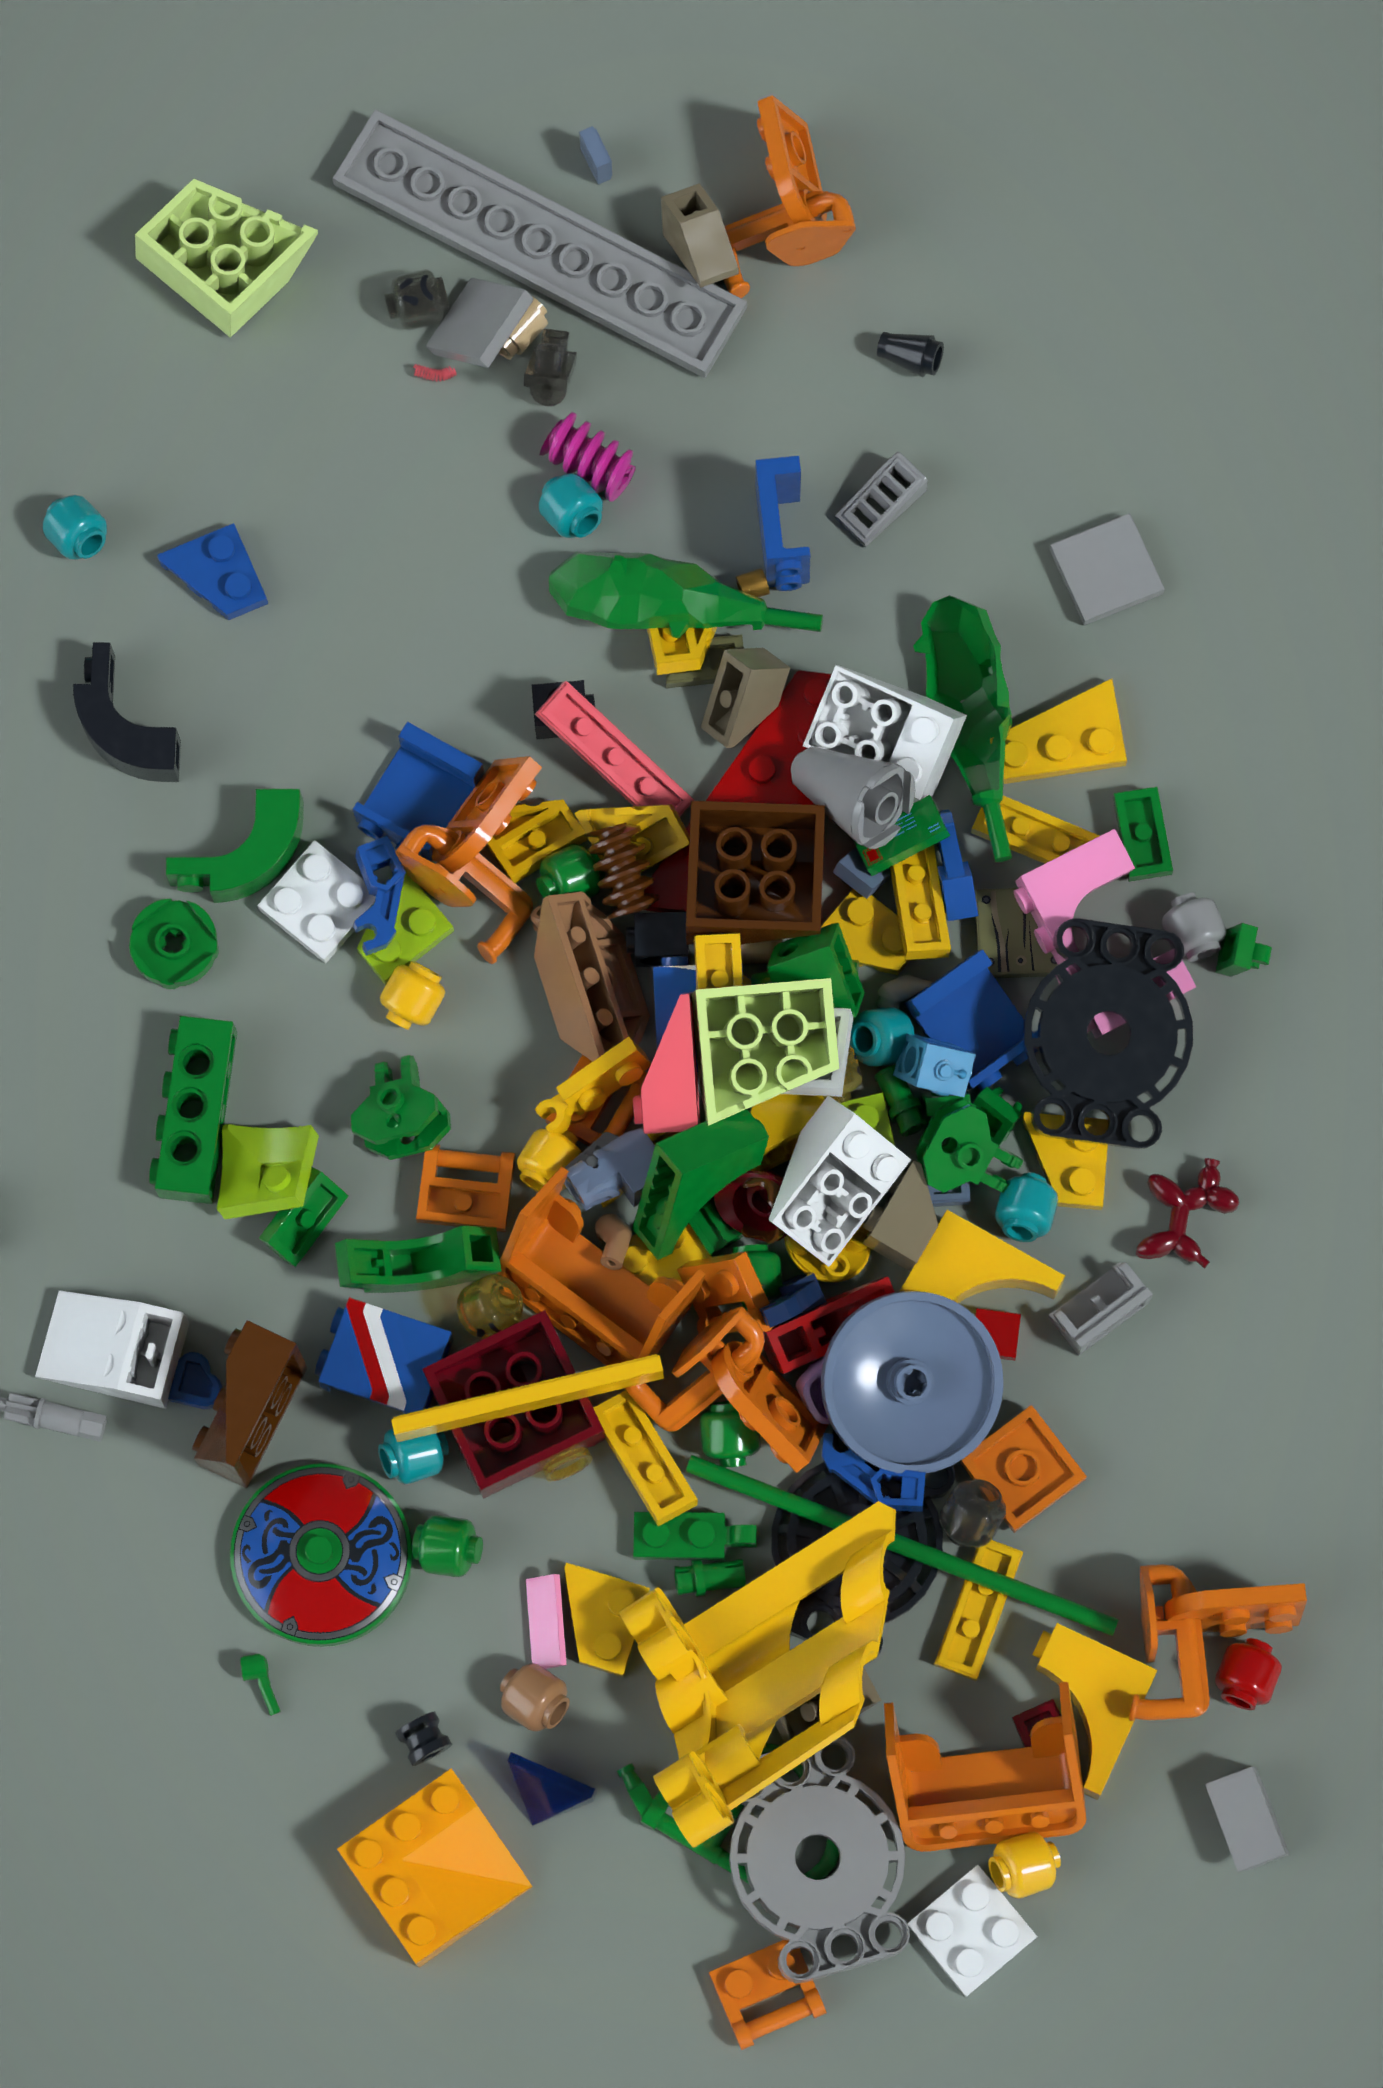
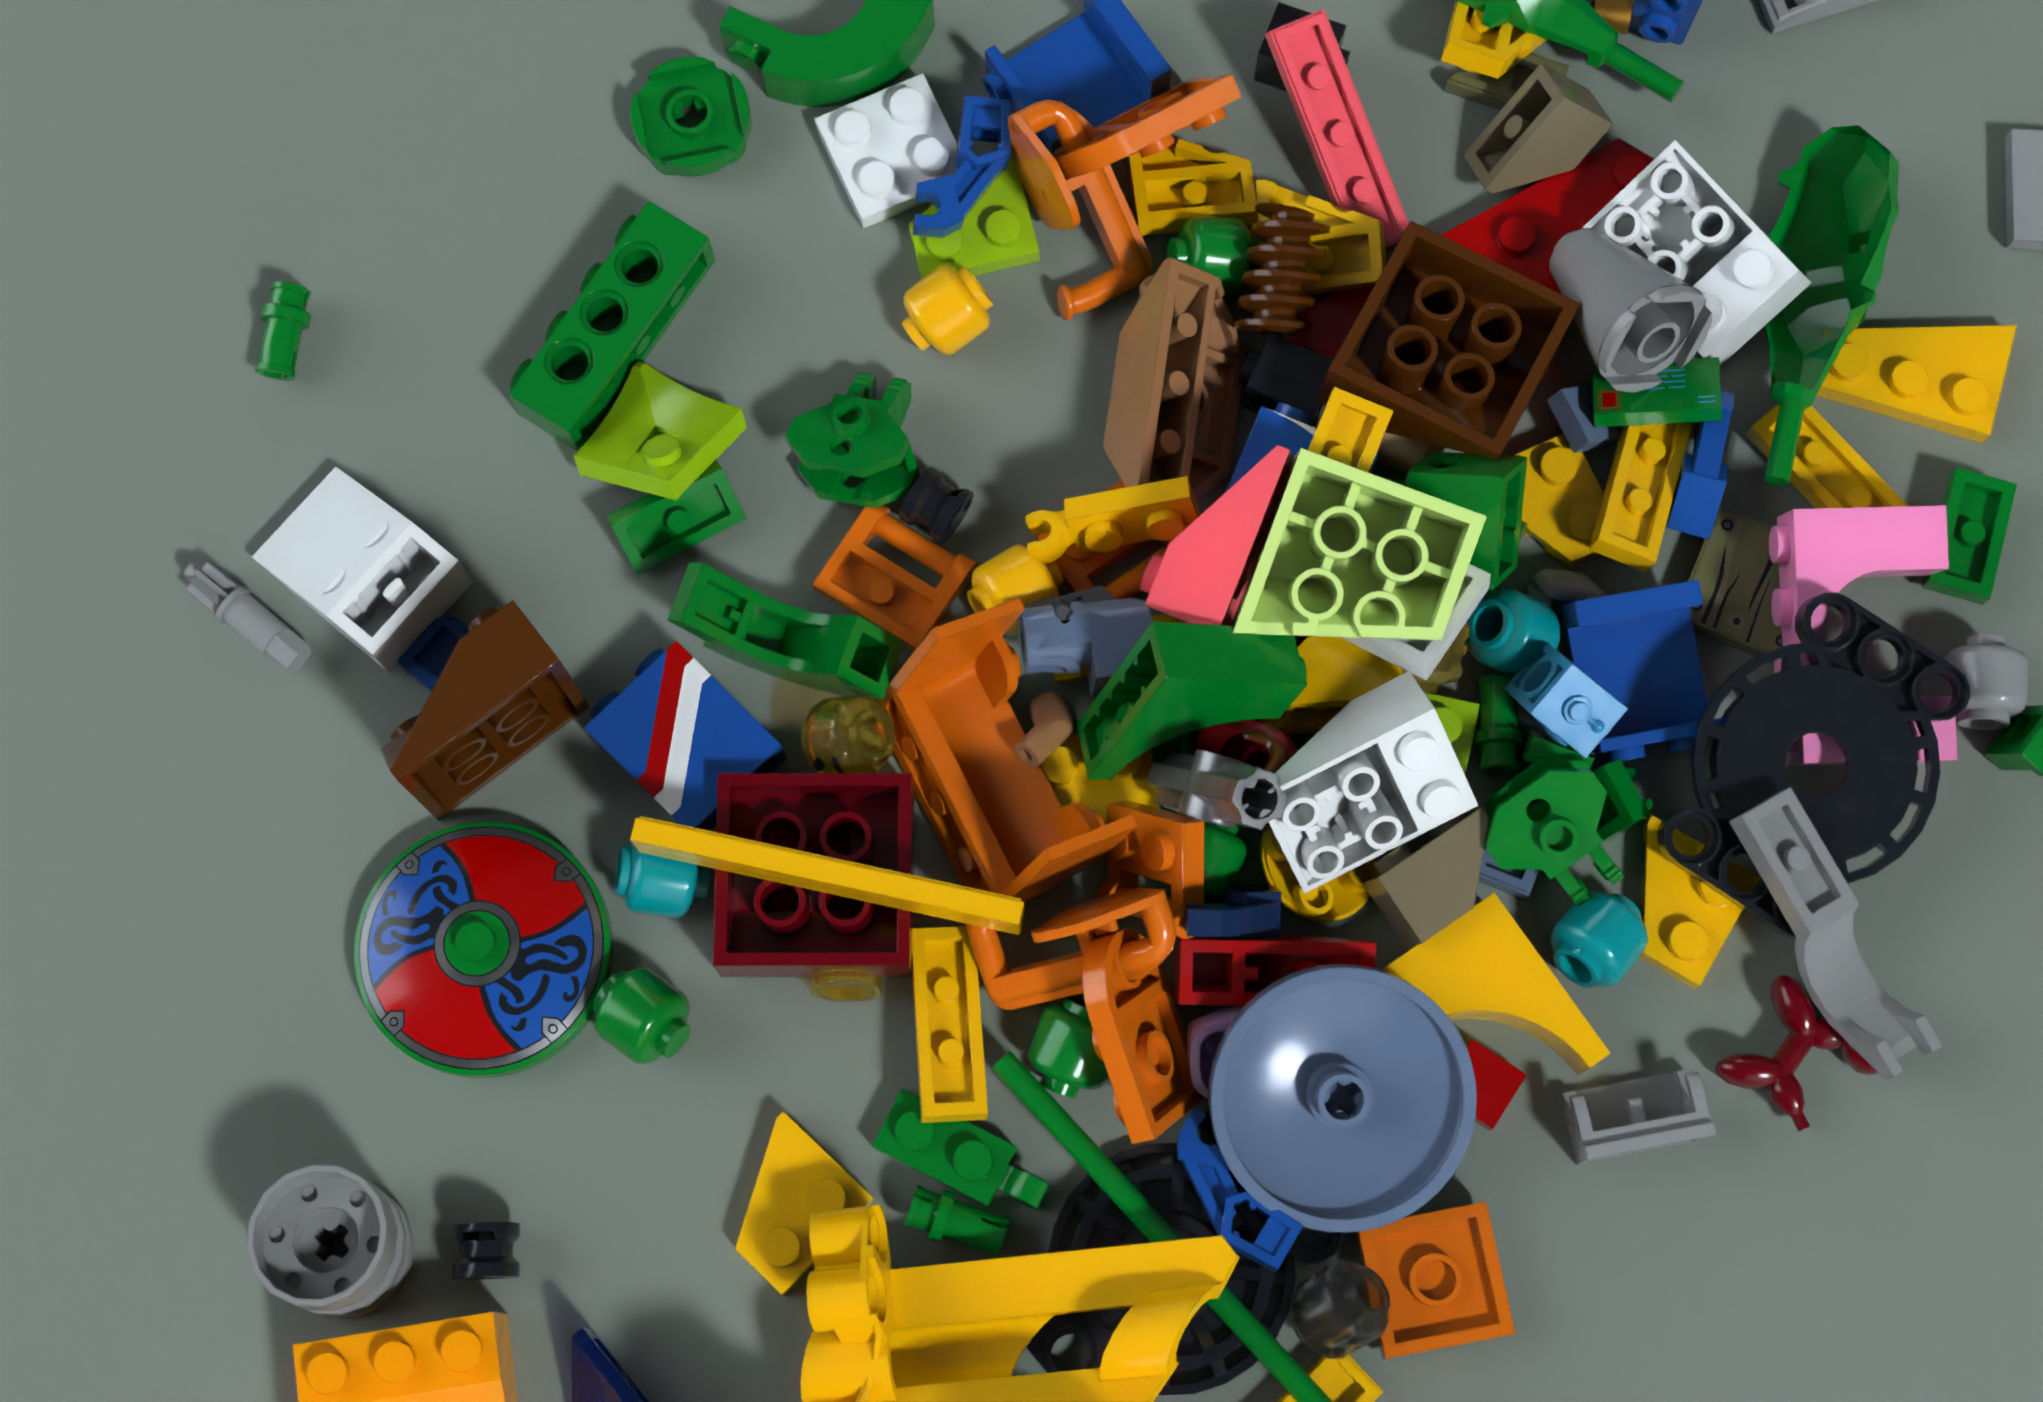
camera: 25 degrees right, 0 degrees up
green hand [240,1654,281,1716] -> none
medium nougat head [500,1663,570,1732] -> none
bright pink piece [526,1574,567,1669] -> none
none -> light grey wheel [246,1165,414,1319]
none -> black wheel [899,467,974,545]
none -> flat silver piece [1147,749,1288,830]
none -> light grey piece [1729,787,1942,1079]

